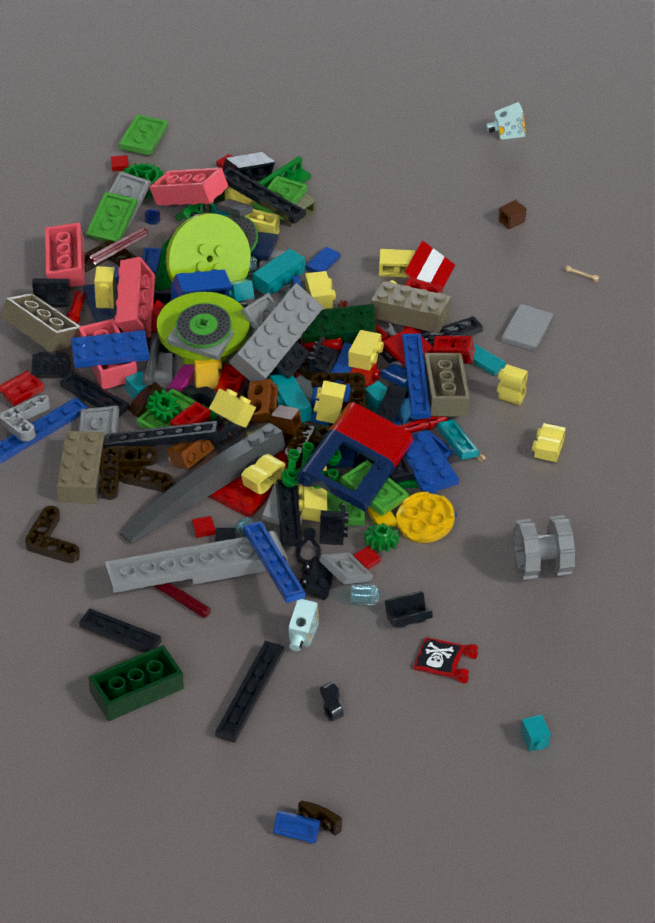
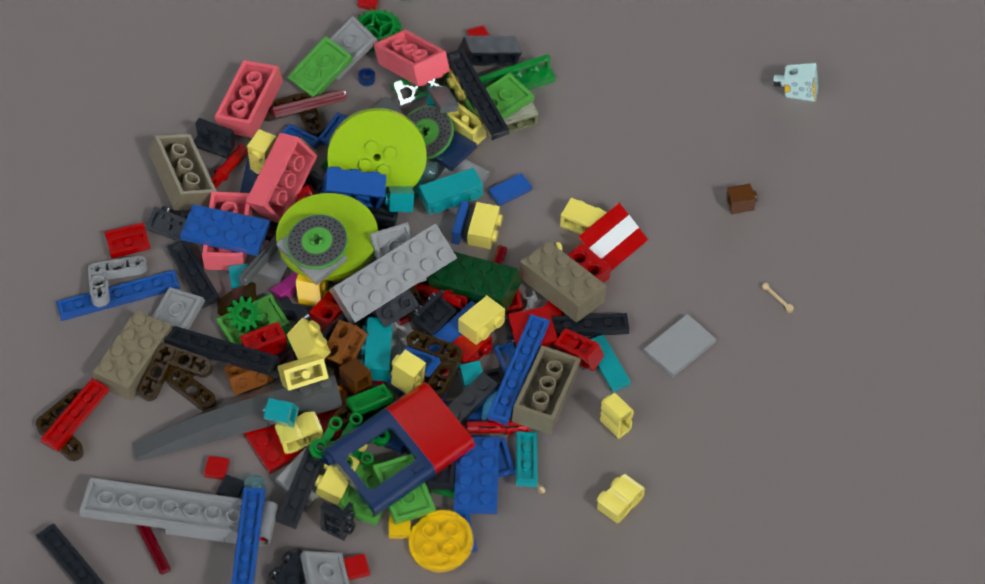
camera: 25 degrees right, 10 degrees up
black piece [296,527,321,565] -> none
green gear [364,523,399,552] -> none
none -> red tile [40,378,110,452]
none -> teal brick [263,398,299,428]
none -> light yellow brick [277,354,328,391]
none -> green tile [346,384,394,415]

